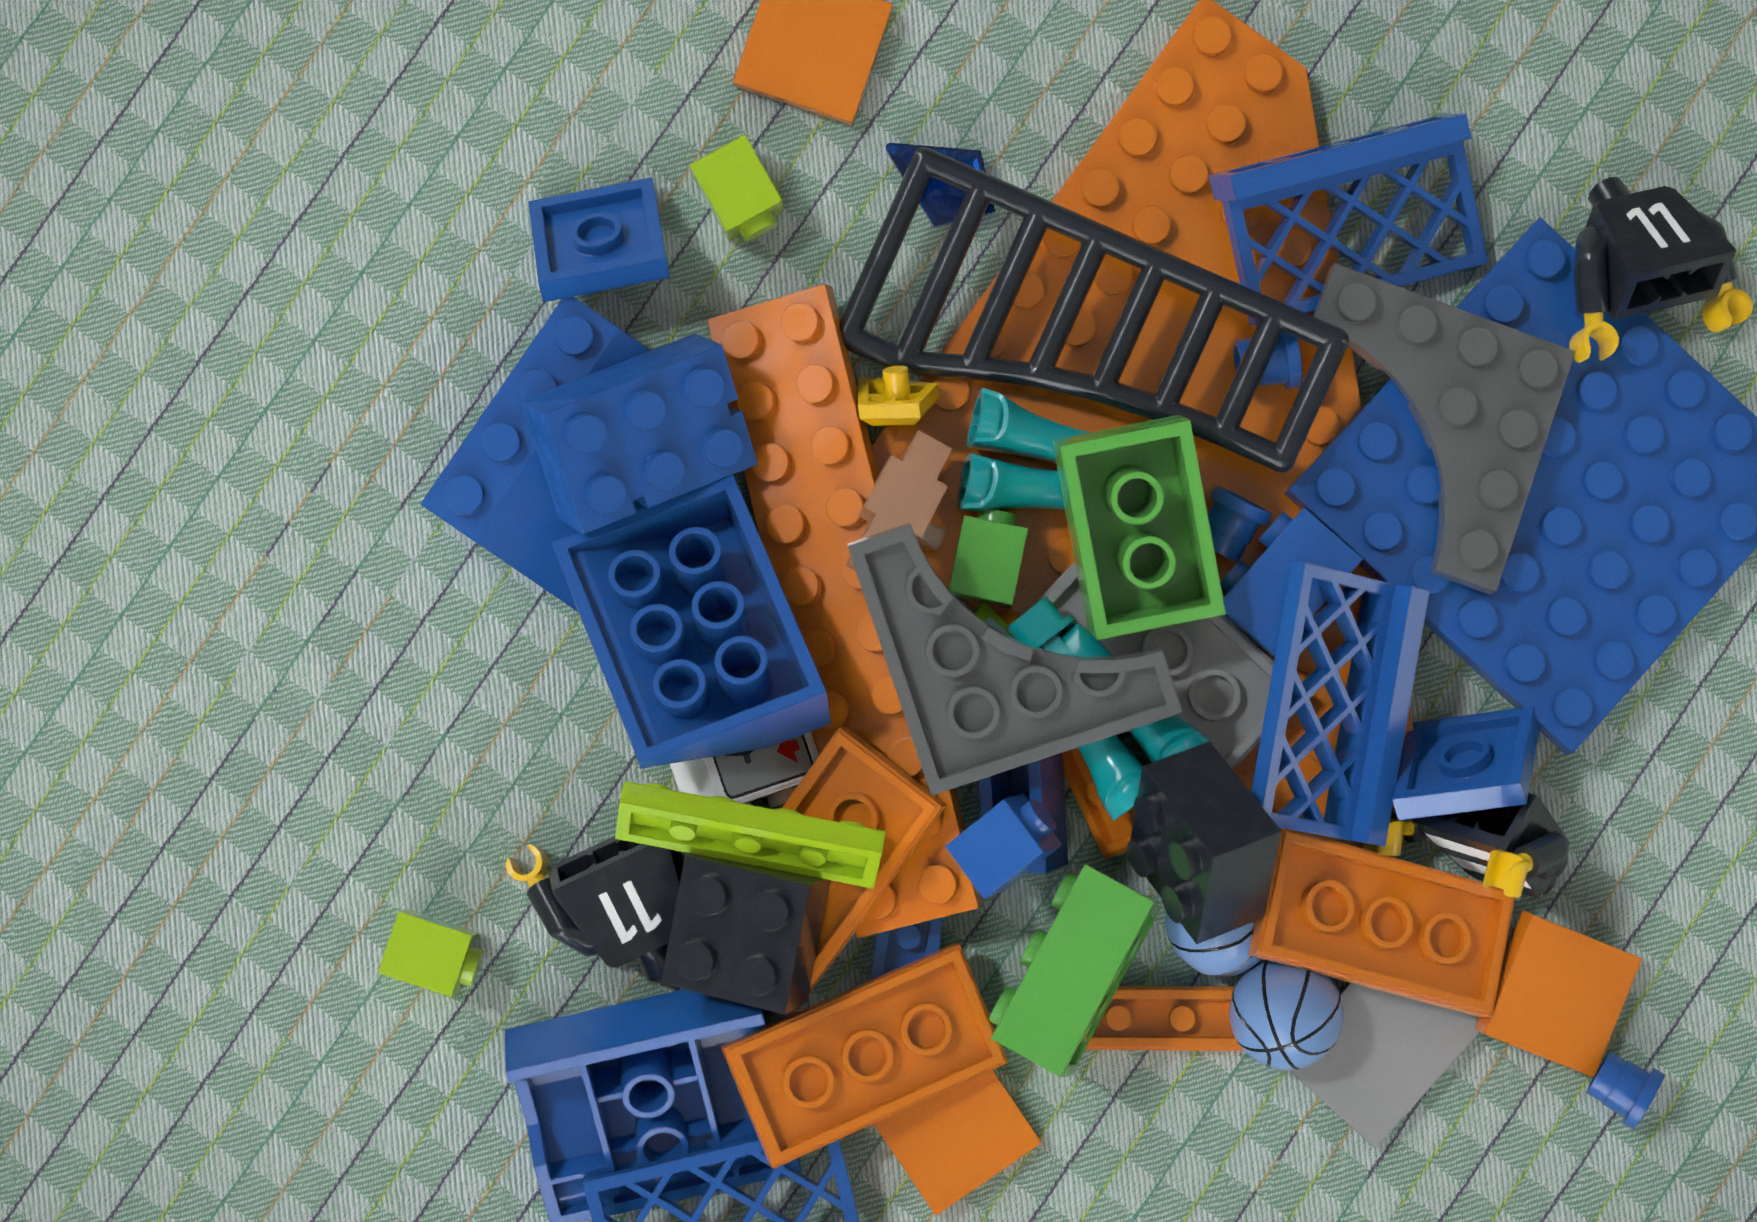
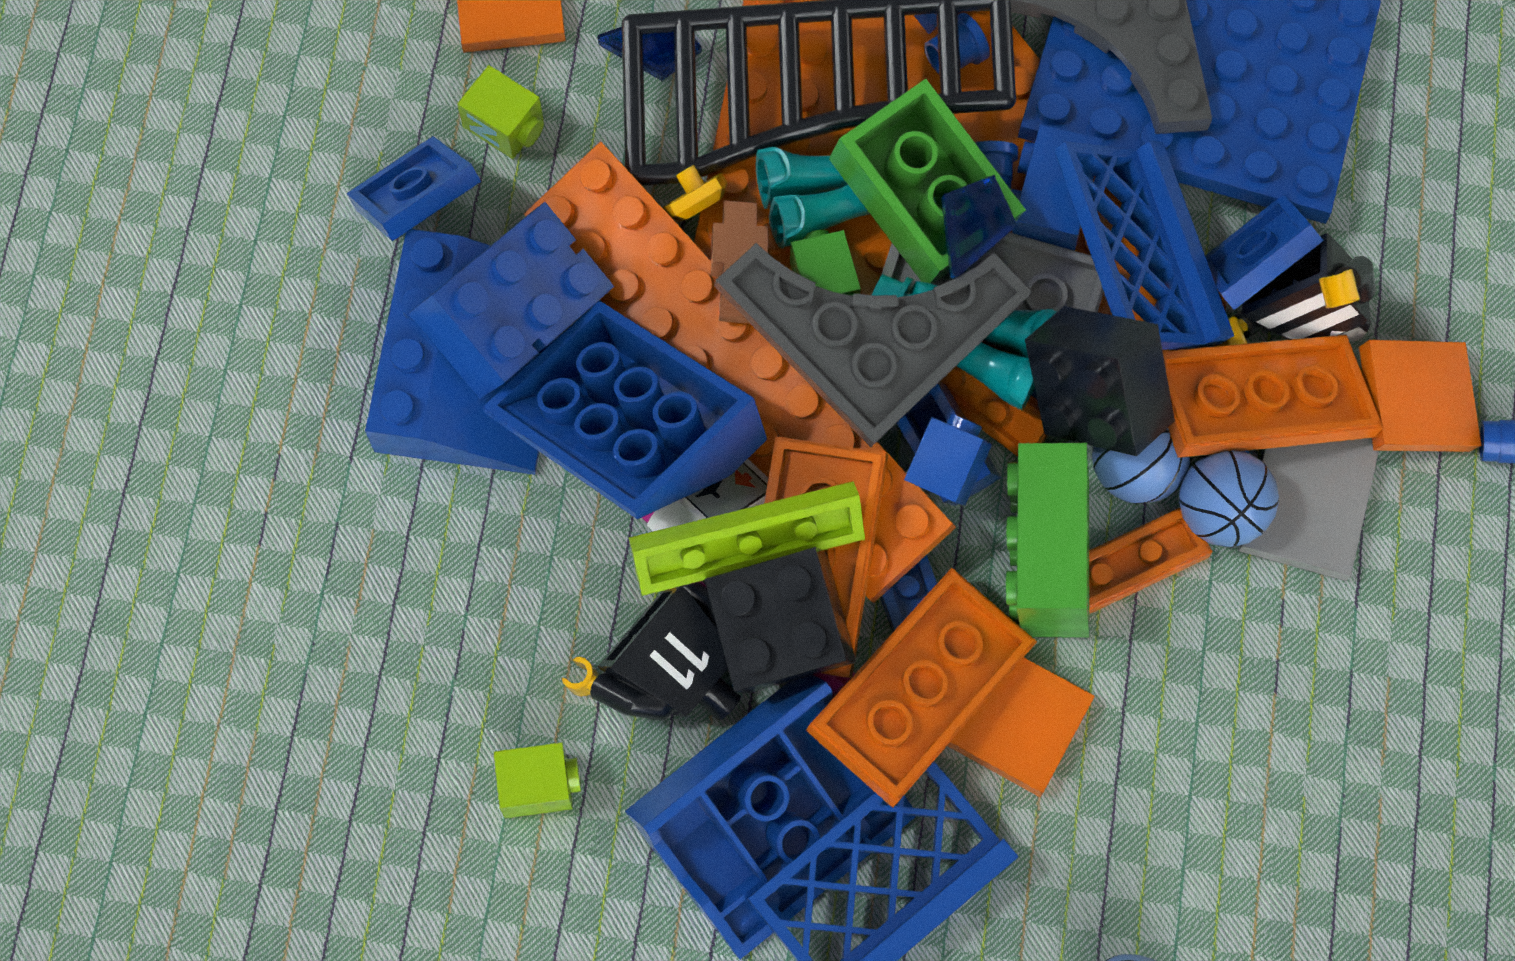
camera: 25 degrees left, 15 degrees down
none -> clear blue piece [942,175,1017,279]

